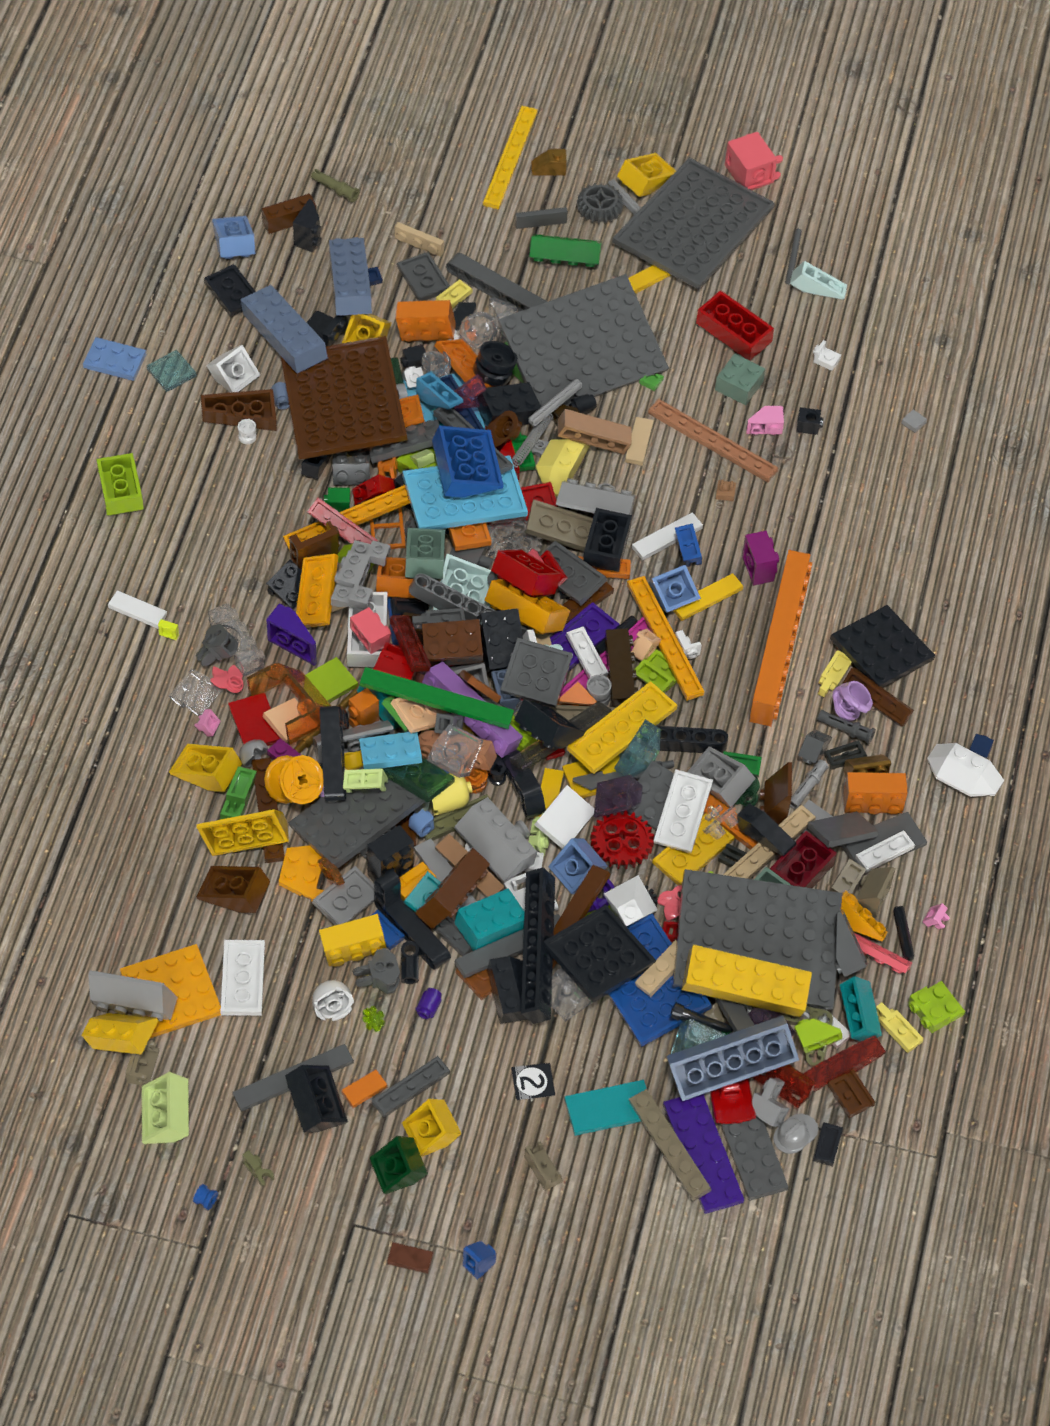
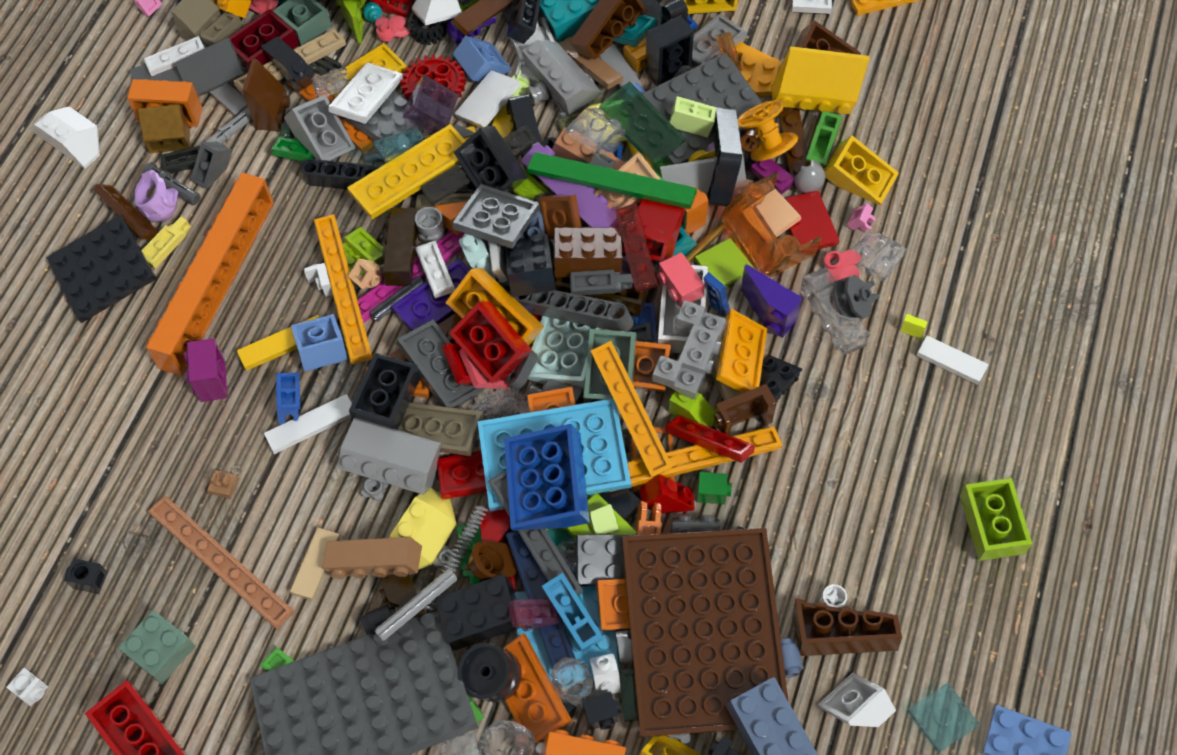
camera: 170 degrees left, 5 degrees up
medium azure plate [359,732,422,769] -> none
bright pink slope [746,406,784,435] -> none
dark blue brick [970,734,994,759] -> none
none -> light orange plate [591,341,673,477]
none -> blue tile [703,272,730,316]

